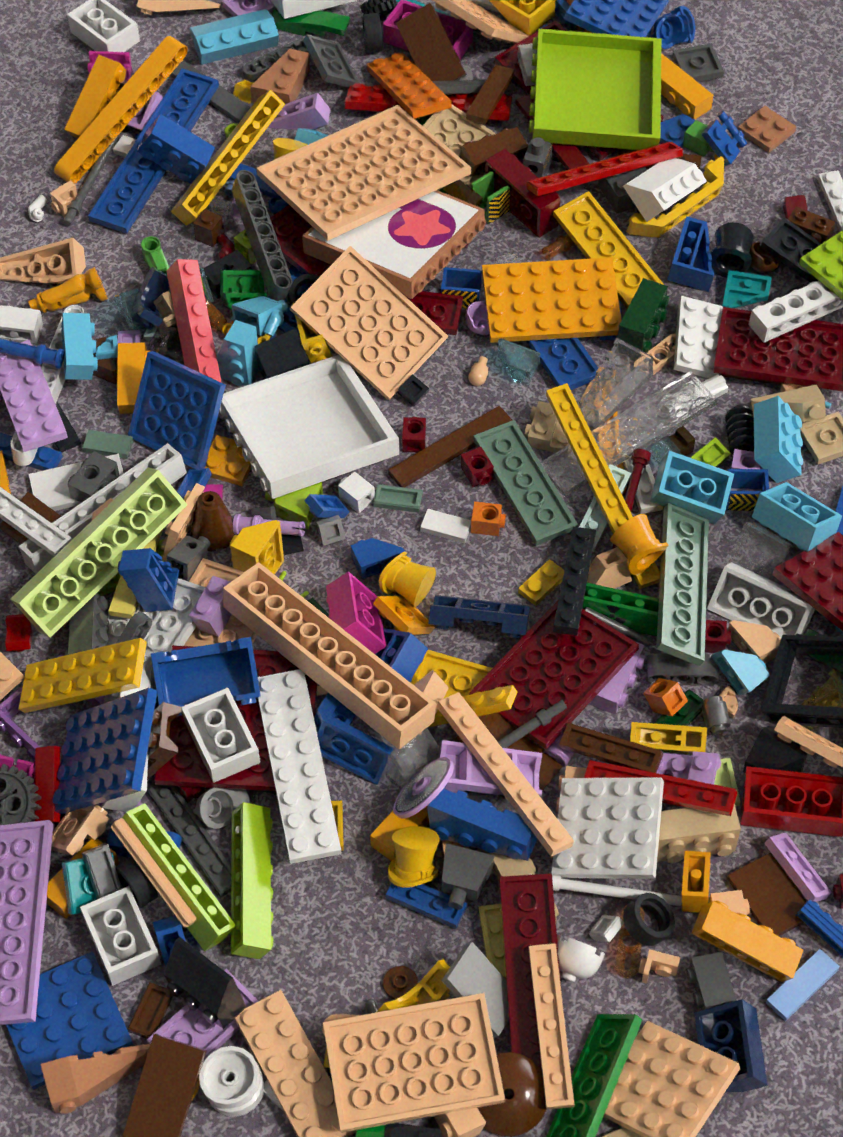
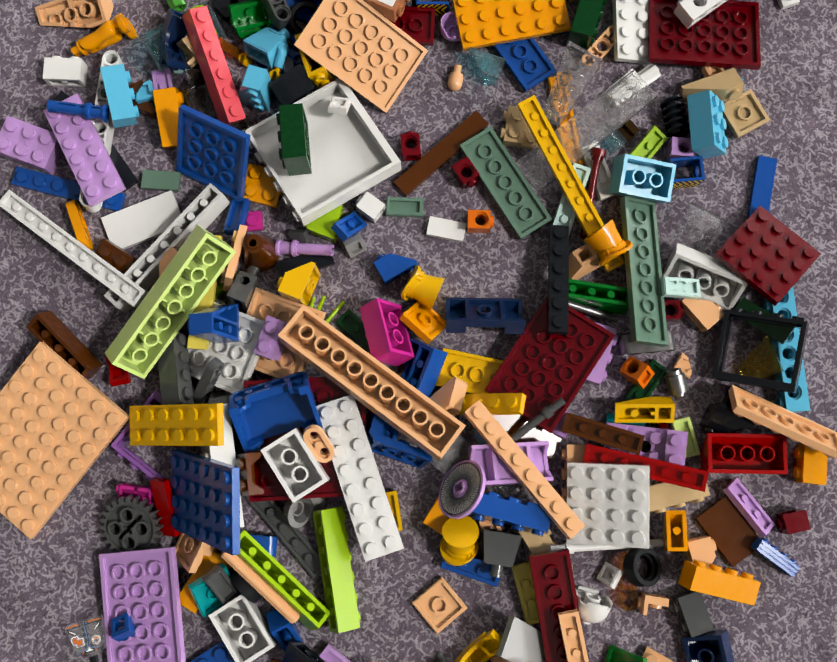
camera: 10 degrees left, 25 degrees up
dark grey brick [68,451,120,503] -> none
reddish brown piece [383,966,418,1000] -> none
black plate [397,374,429,407] -> none
yellow plate [518,559,564,606] -> none
medium azure slope [711,650,770,695] -> none
medium azure brick [752,482,842,552] -> none
light blue tile [766,949,840,1022] -> none
none -> dark green brick [276,103,312,176]
none -> light nougat plate [303,424,334,463]
none -> white tile [328,96,351,115]
none -> light nougat tile [412,576,467,634]
none -> light aqua plate [661,276,701,299]

